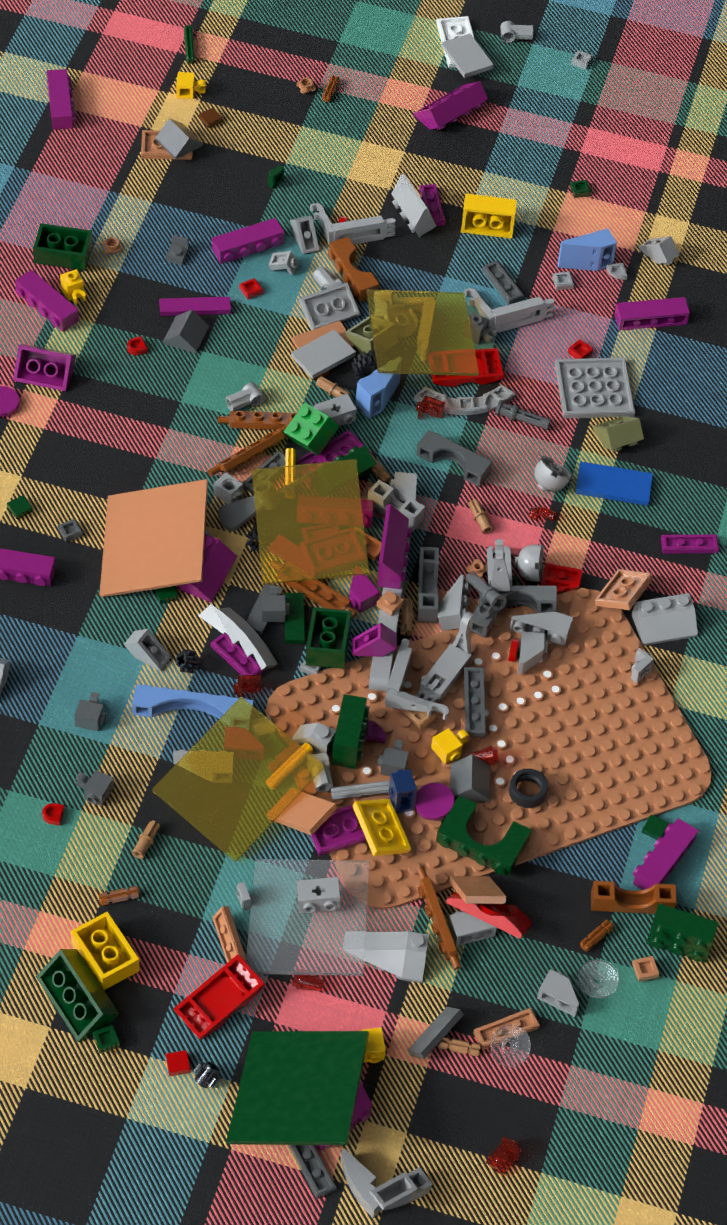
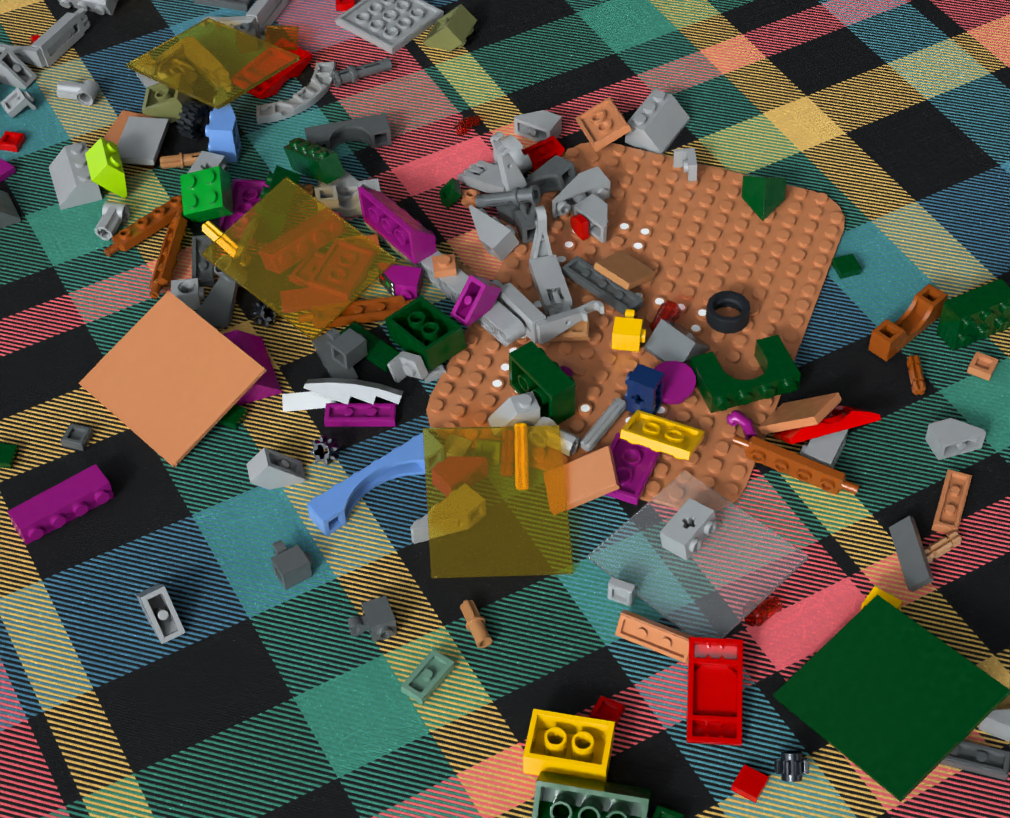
camera: 40 degrees left, 5 degrees down
red tile [42,803,65,826] -> none
dark orange axle [99,886,139,906] -> none
clear red bracket [234,675,261,698] -> none
light grey tile [299,282,361,330] -> none
dark orange arch [328,237,379,302] -> none
light grey wedge [342,931,429,983] -> none
dark grey brick [378,739,409,776] -> none
clear red bracket [416,395,445,420] -> none
dark grey arch [417,547,439,623] -> none
medium nougat axle [469,499,493,534] -> none
clear dish [491,1025,531,1068] -> none
light grey cylinder [534,456,572,491] -> none
blue tile [575,461,653,506] -> none
clear dish [577,960,619,998] -> none
magenta brick [633,818,699,890] -> none
magenta tile [661,534,719,554] -> none
none -> light grey slope [49,141,102,210]
none -> lime slope [85,138,127,199]
none -> clear orange piece [265,25,299,51]
none -> dark green brick [283,138,345,184]
none -> light grey bracket [387,351,429,383]
none -> sand green plate [401,649,455,705]
none -> dark green plate [439,178,462,209]
none -> light grey slope [514,110,562,142]
none -> red tile [589,695,625,728]
none -> medium nougat tile [593,251,656,290]
none -> magenta arm [726,410,757,440]
none -> dark green slope [742,176,786,221]

